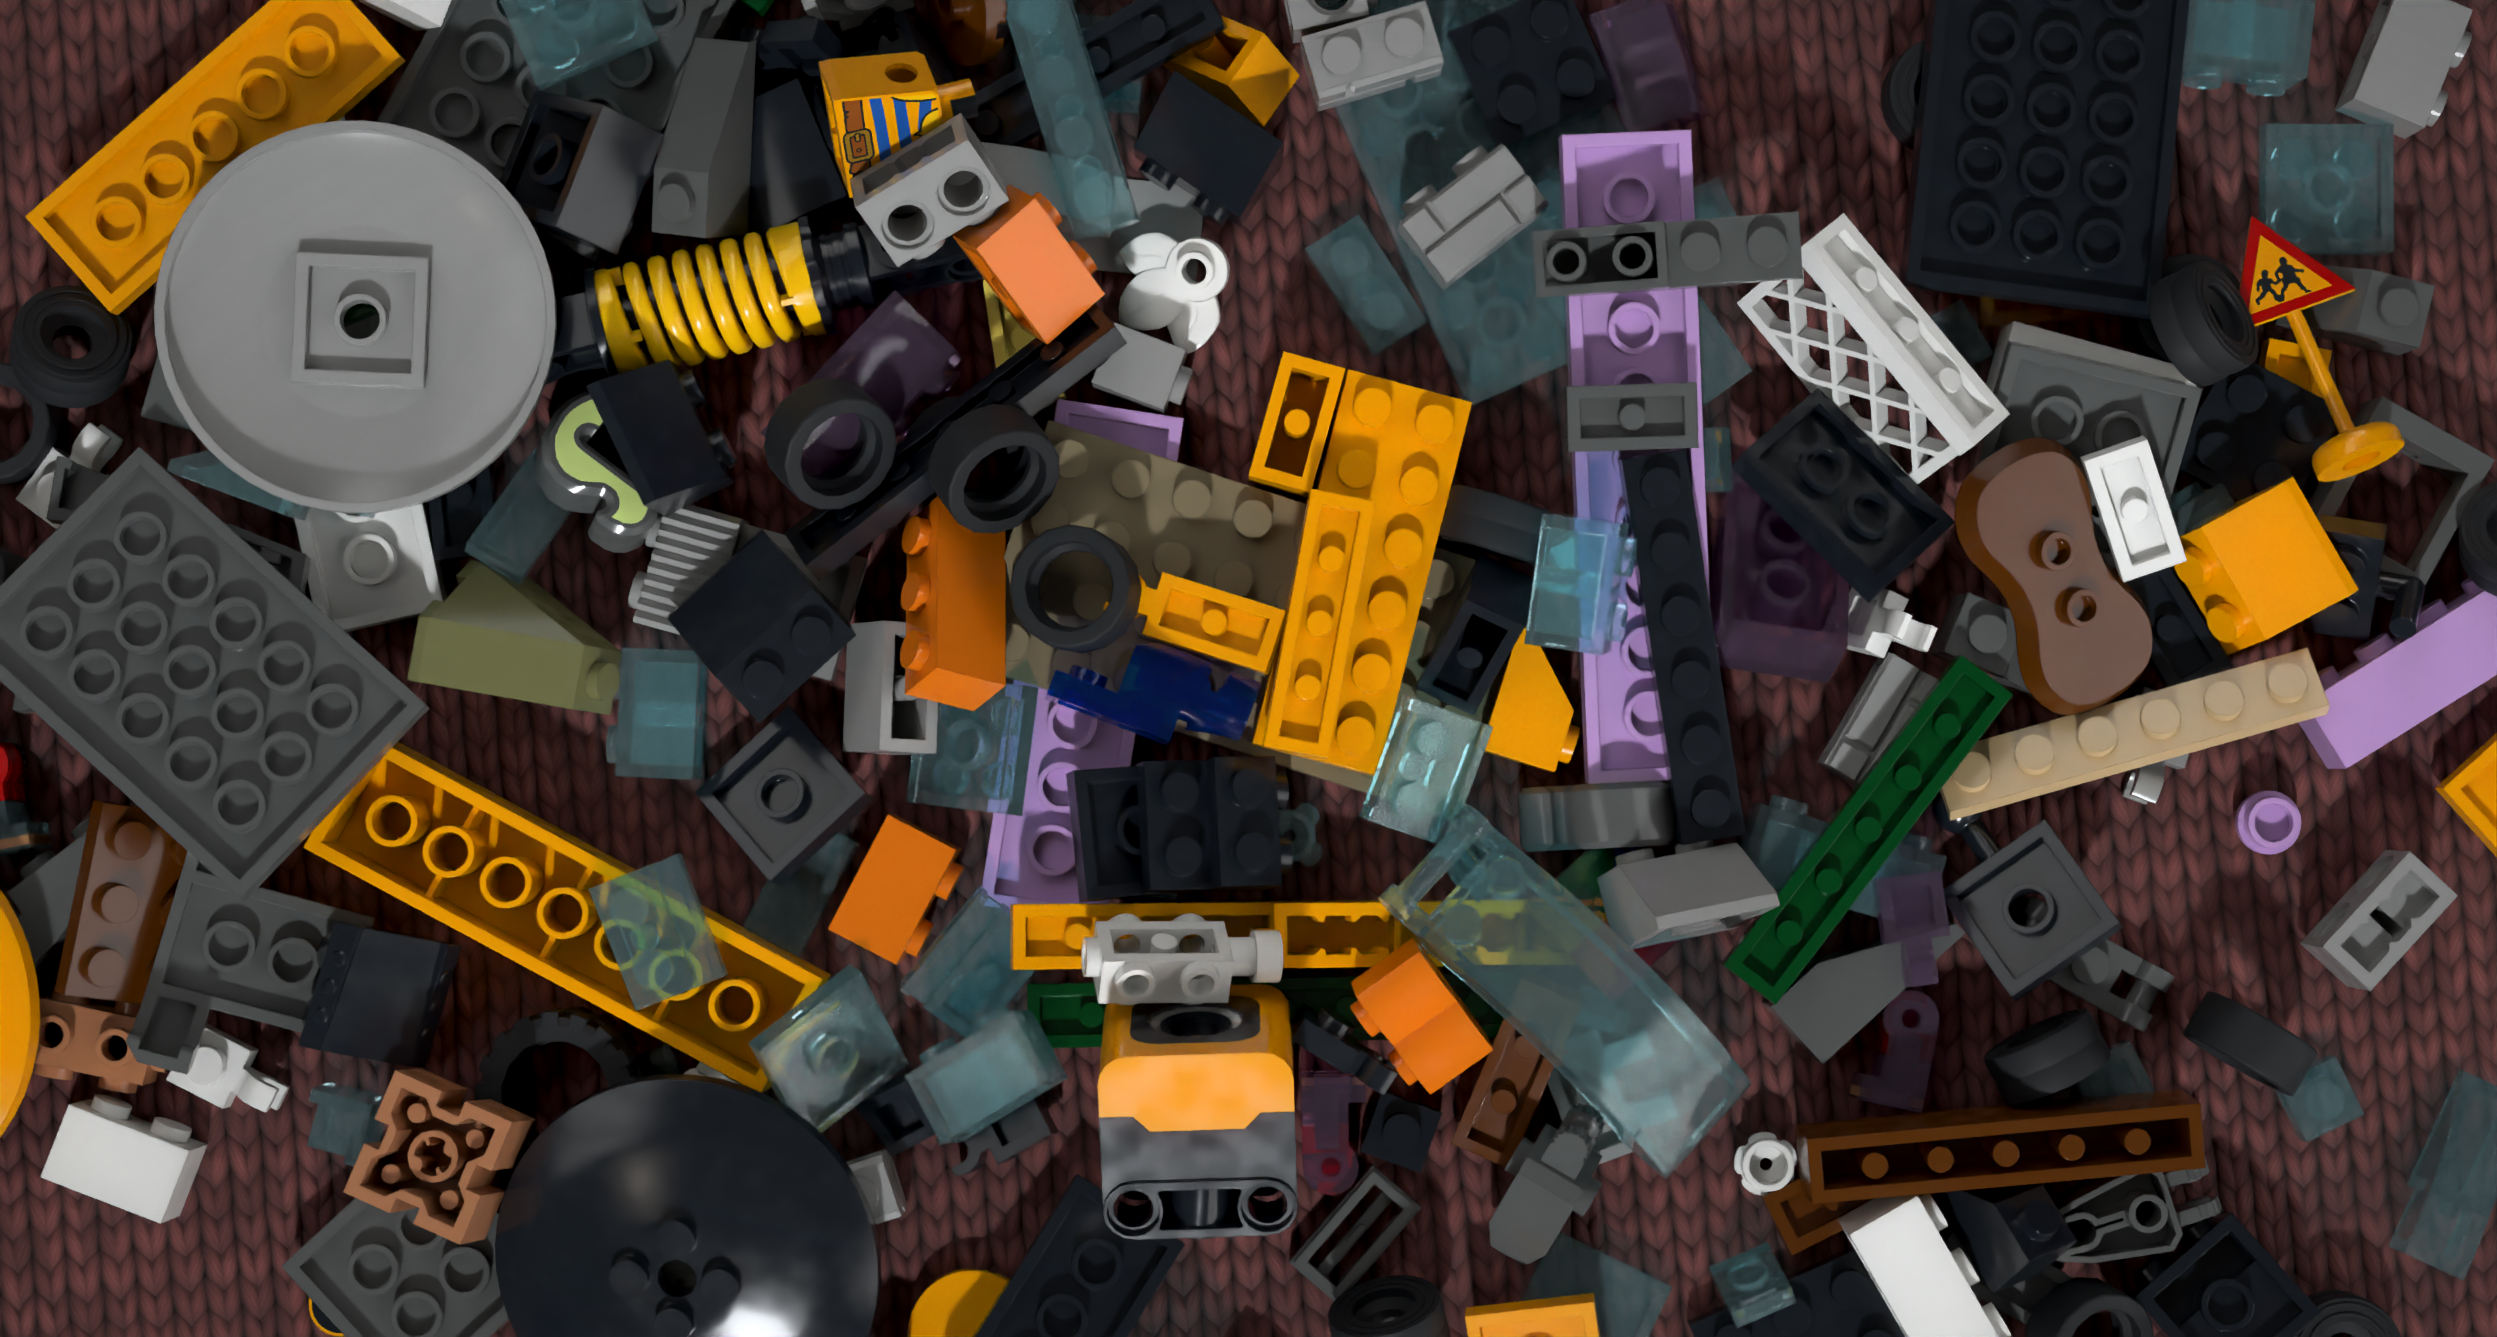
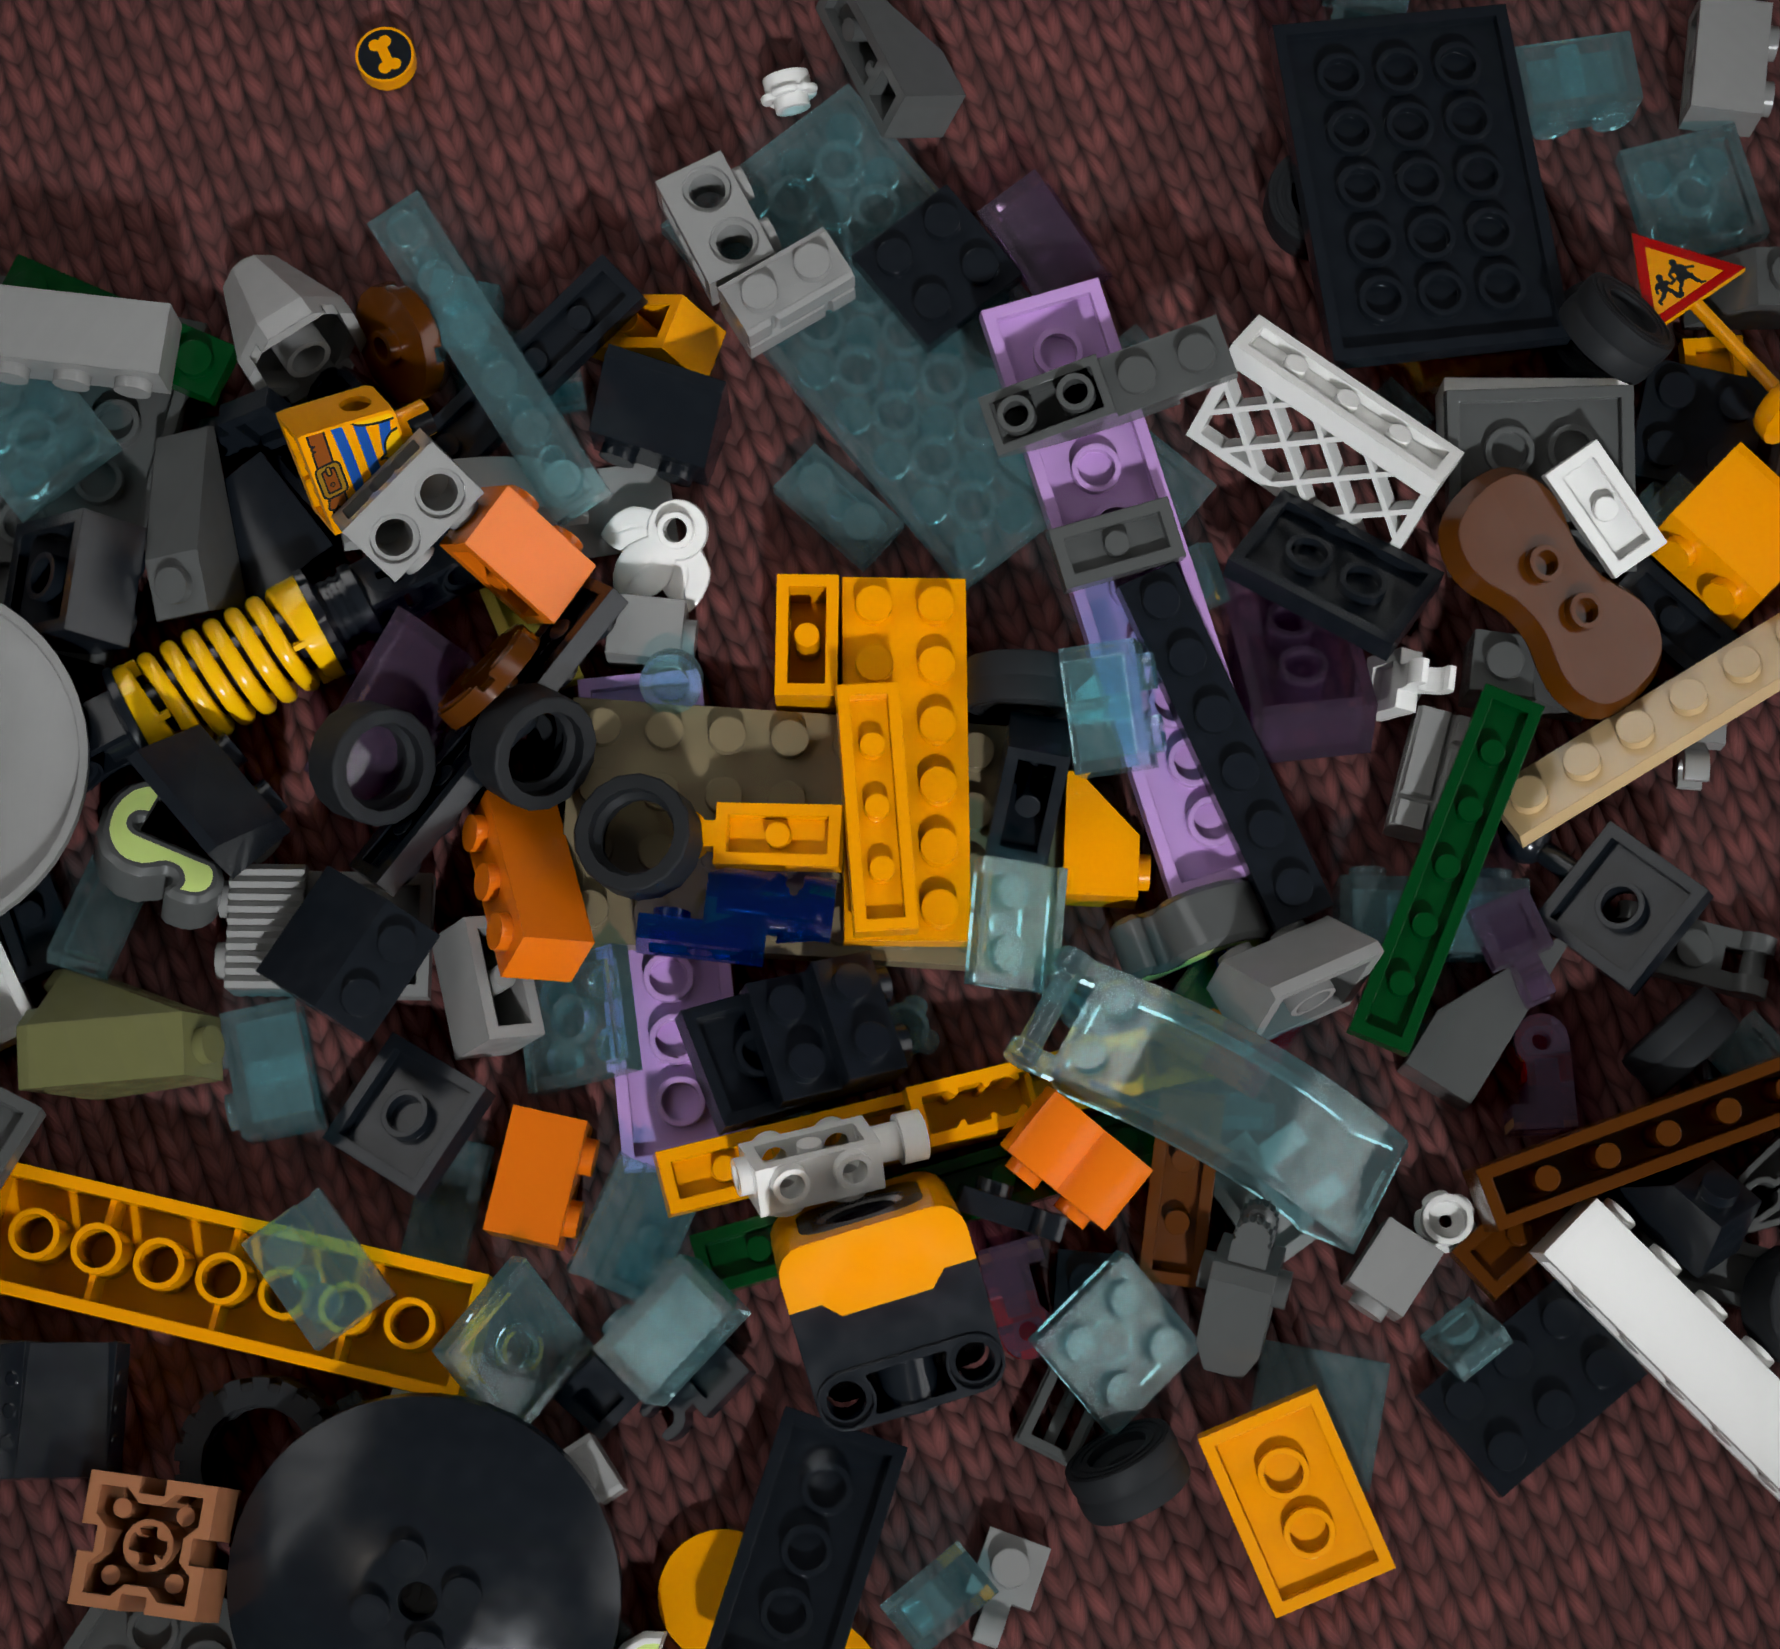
camera: 15 degrees left, 10 degrees down
clear light blue panel [307,1082,384,1166] -> none
light grey brick [1397,143,1549,290] -> none
none -> reddish brown plate [437,624,540,730]
none -> clear light blue tile [639,648,703,714]
none -> clear light blue plate [1028,1250,1198,1436]
none -> light grey brick [1341,1217,1445,1323]

